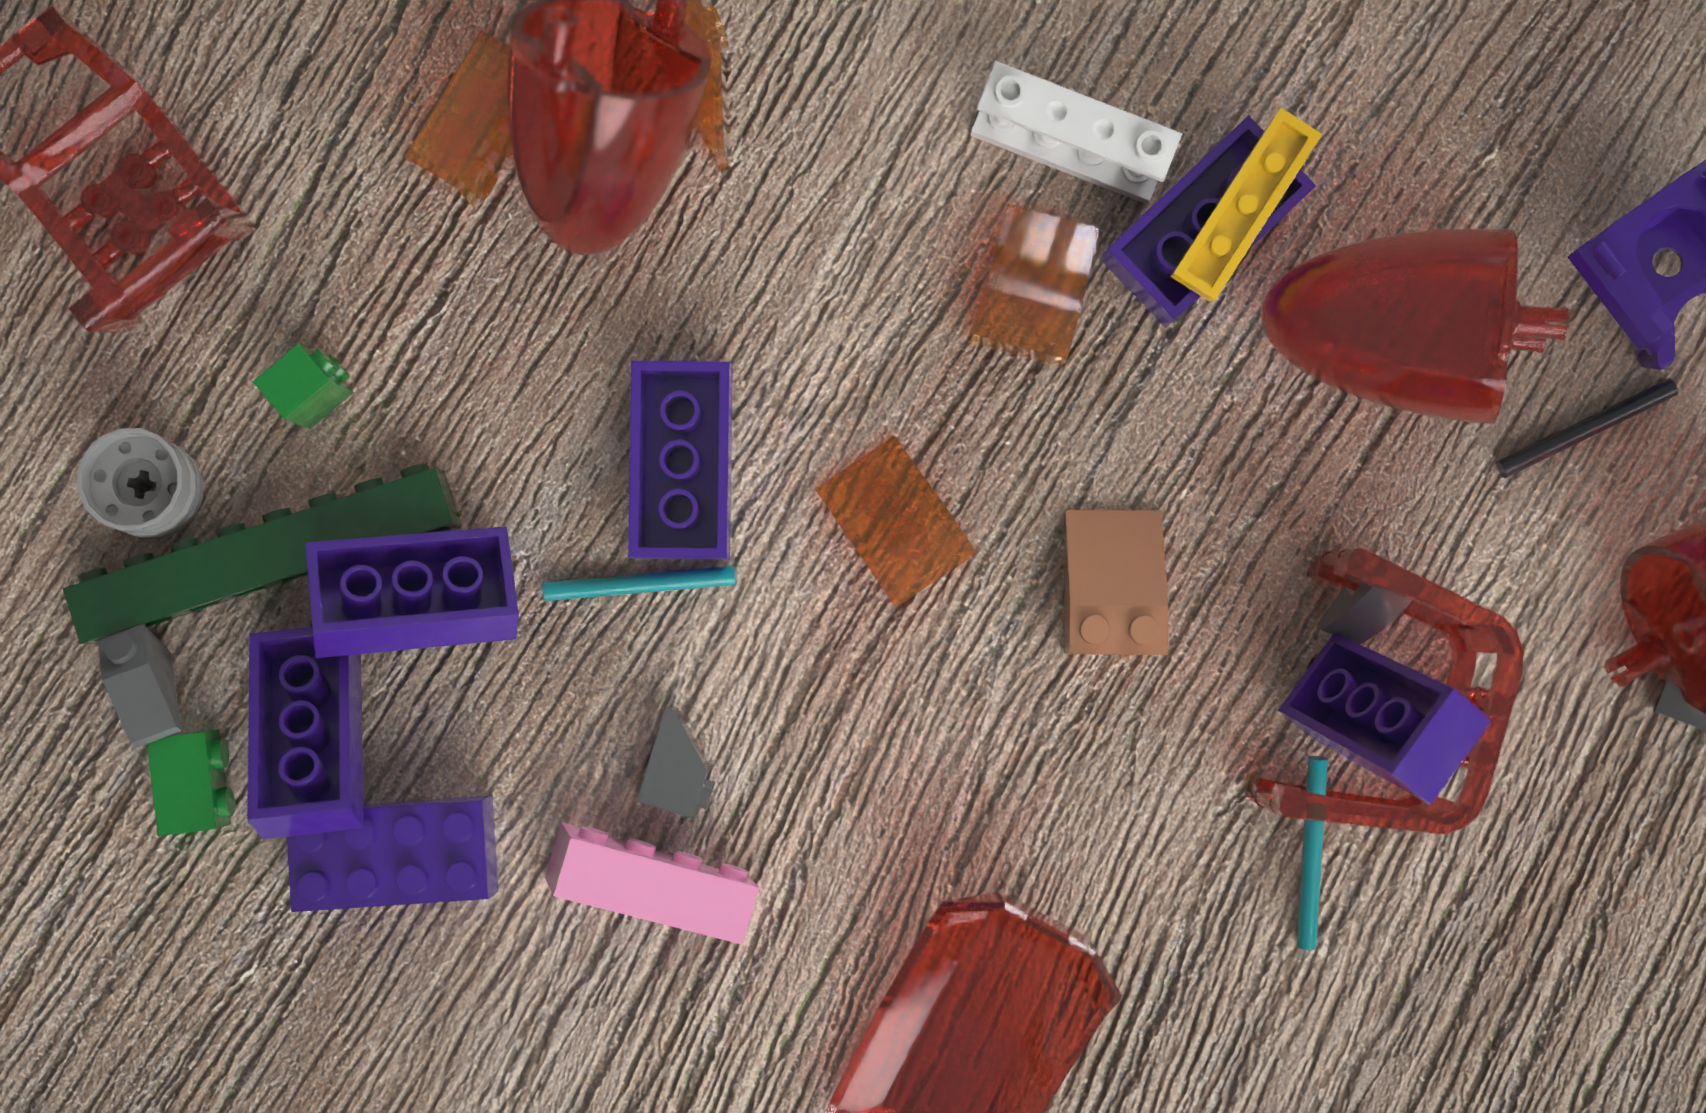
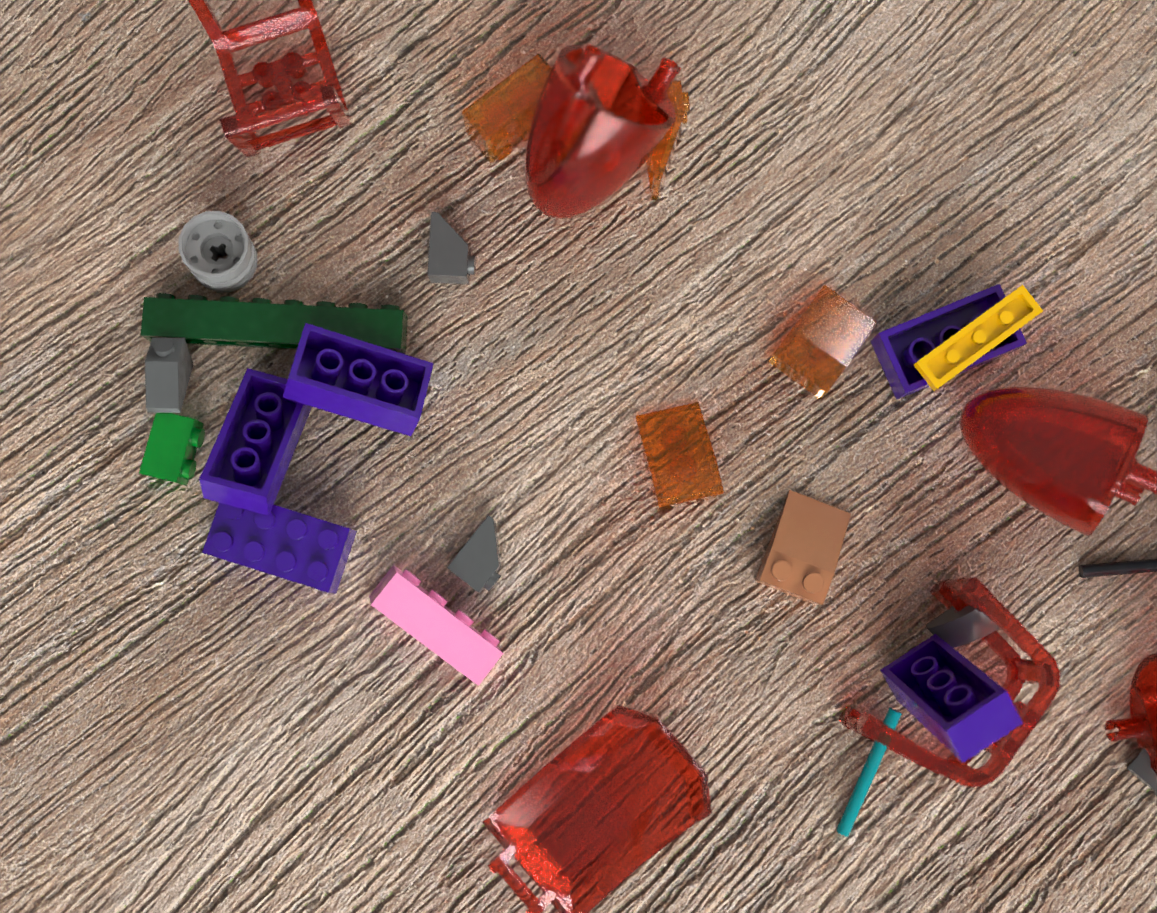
camera: 25 degrees right, 5 degrees down
green brick [252,343,354,429] -> none
teal bar [542,566,736,601] -> none
dark purple brick [628,360,733,560] -> none
white fence [970,61,1182,204] -> none
none -> dark grey slope [427,212,476,285]

